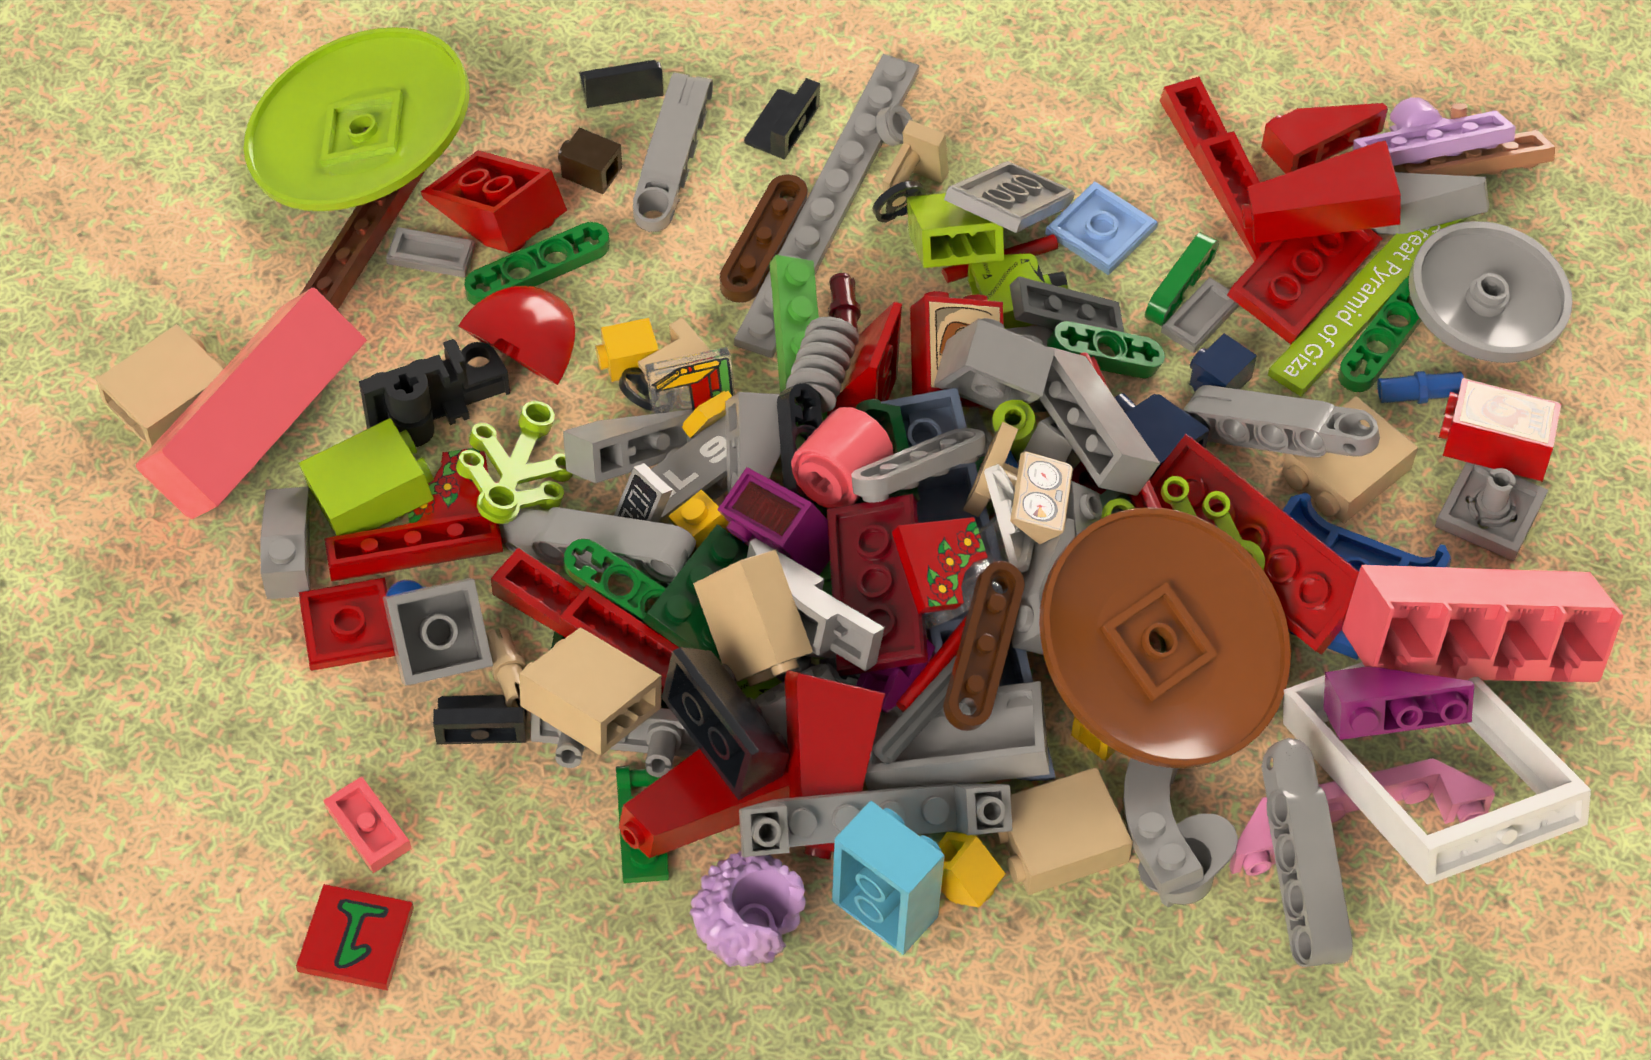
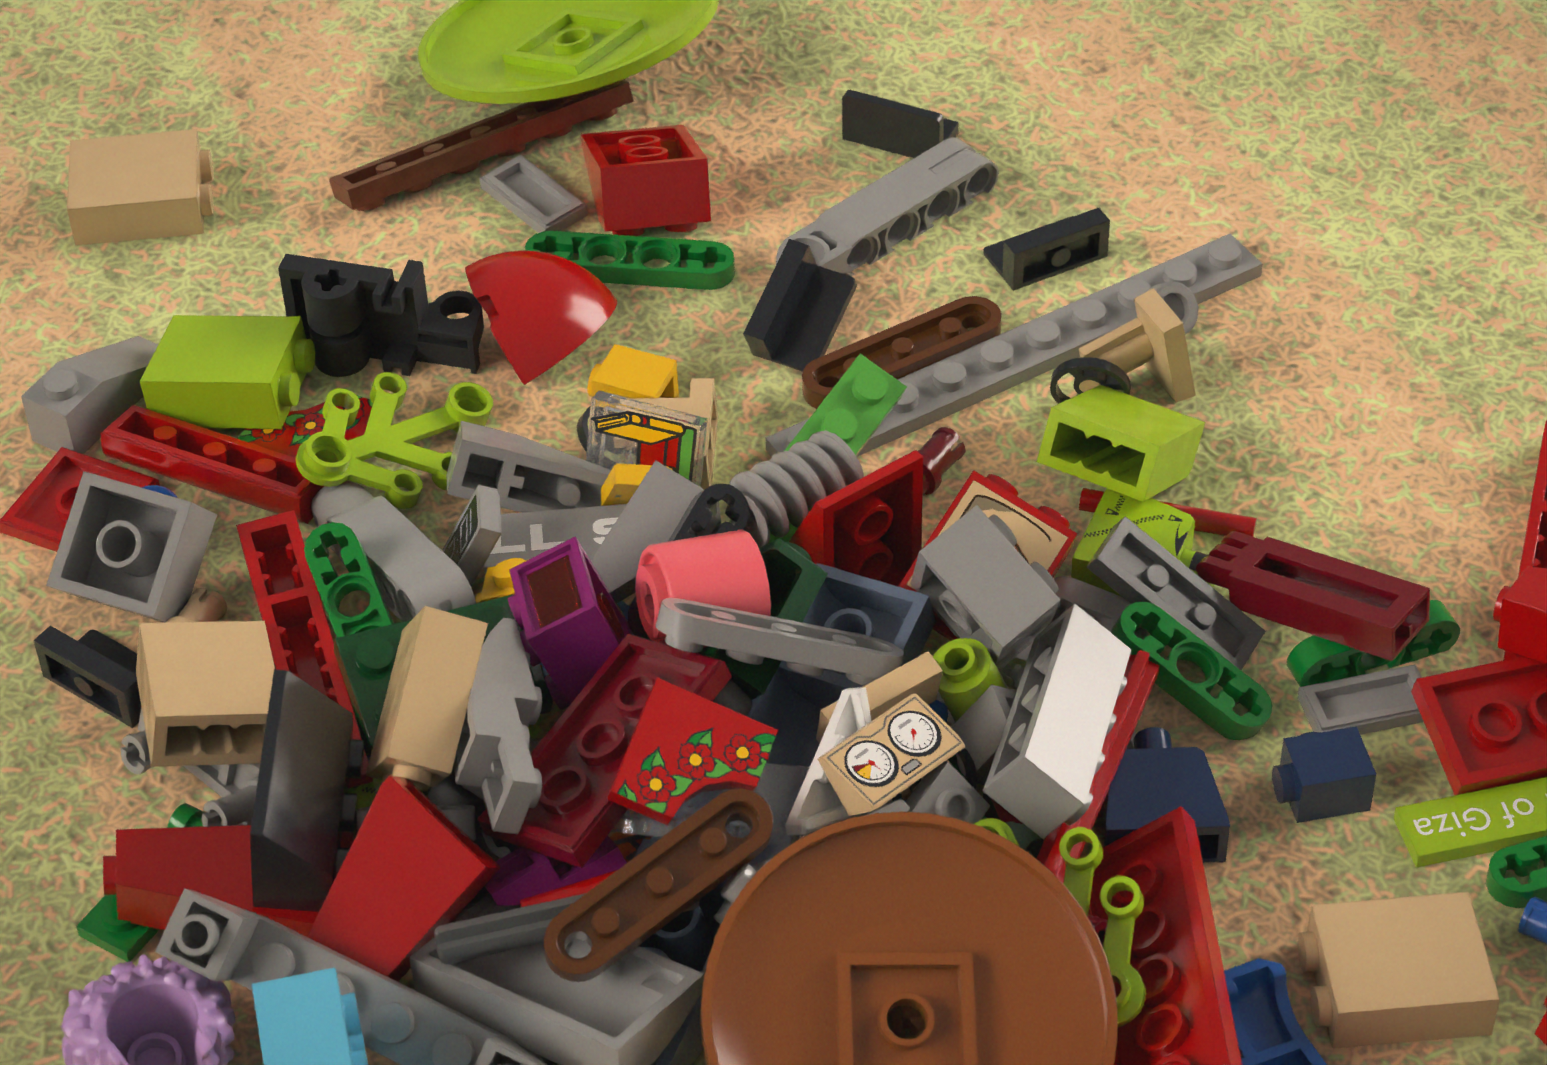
camera: 40 degrees right, 10 degrees down
coral piece [136,288,367,519] -> none
dark brown brick [558,127,622,194] -> none
light grey tile [944,161,1075,233] -> none
light blue tile [1045,181,1158,275] -> none
light grey piece [1183,385,1380,458] -> none
none -> black panel [743,239,857,372]
none -> dark red hinge [1196,531,1430,661]

